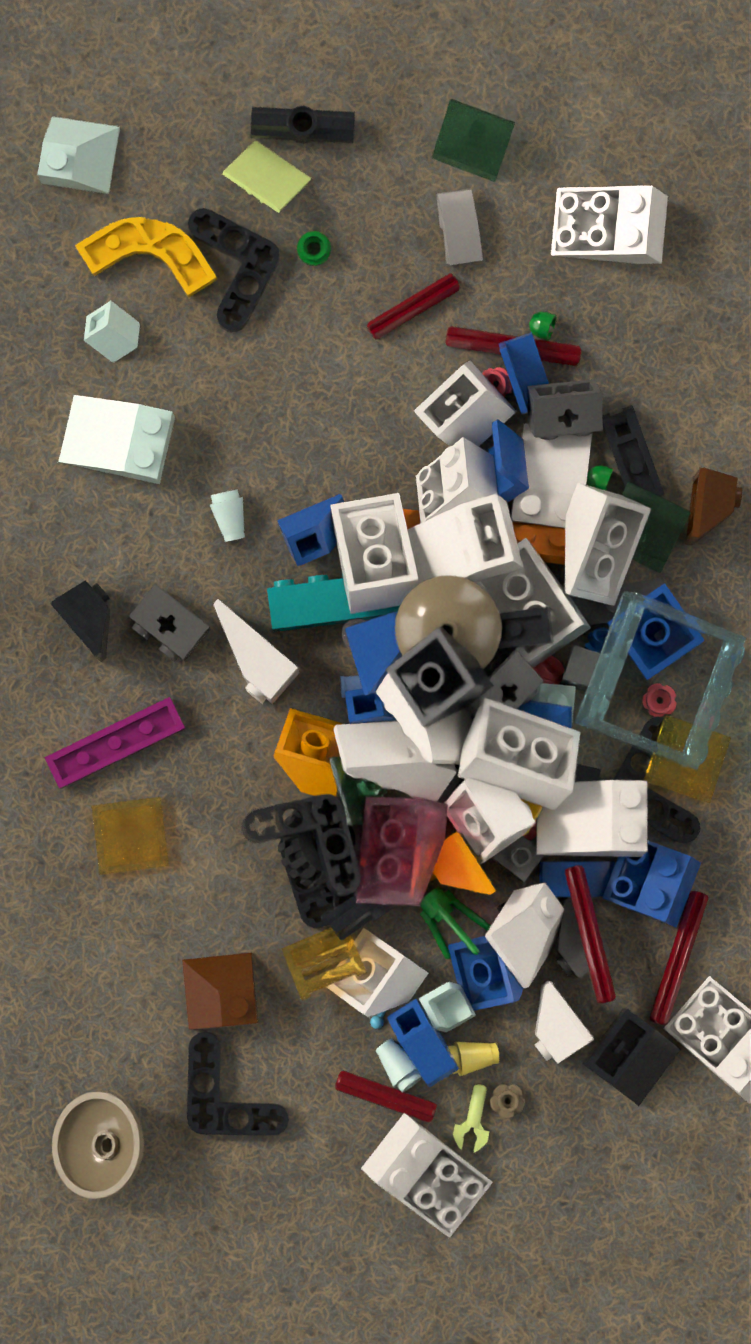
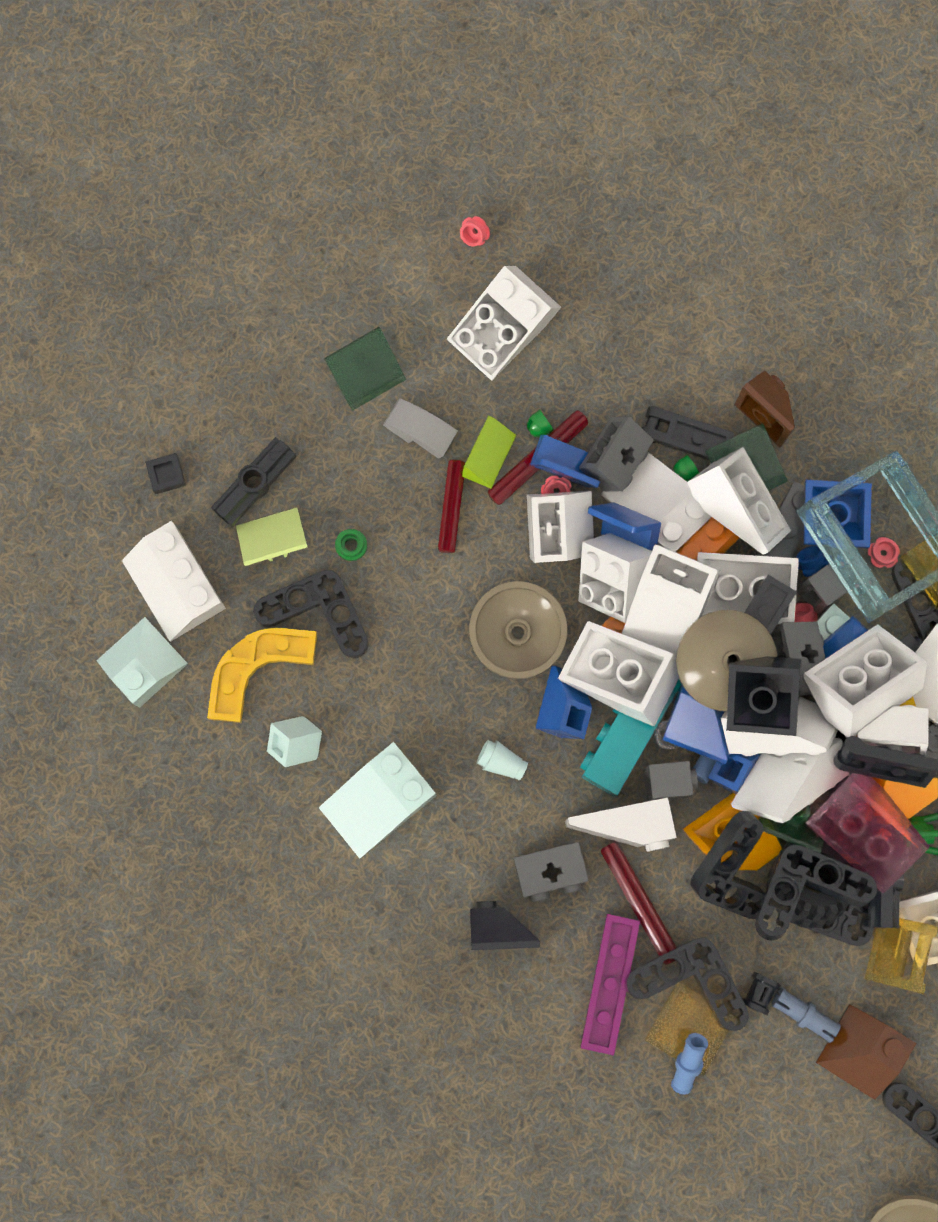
camera: 50 degrees left, 5 degrees down
none -> white slope [122,521,226,642]
none -> black plate [145,453,186,494]
none -> coral plate [460,216,490,247]
none -> lime slope [462,416,516,489]
none -> dark tan dish [469,581,567,679]
none -> dark red axle [601,842,677,965]
none -> black beam [625,938,749,1031]
none -> dark grey brick [643,761,698,802]
none -> medium blue pin [671,1033,708,1095]
none -> black beam [690,811,770,919]
none -> black bush [742,972,781,1016]
none -> sand blue pin [771,987,841,1043]
none -> black plate [833,736,938,788]

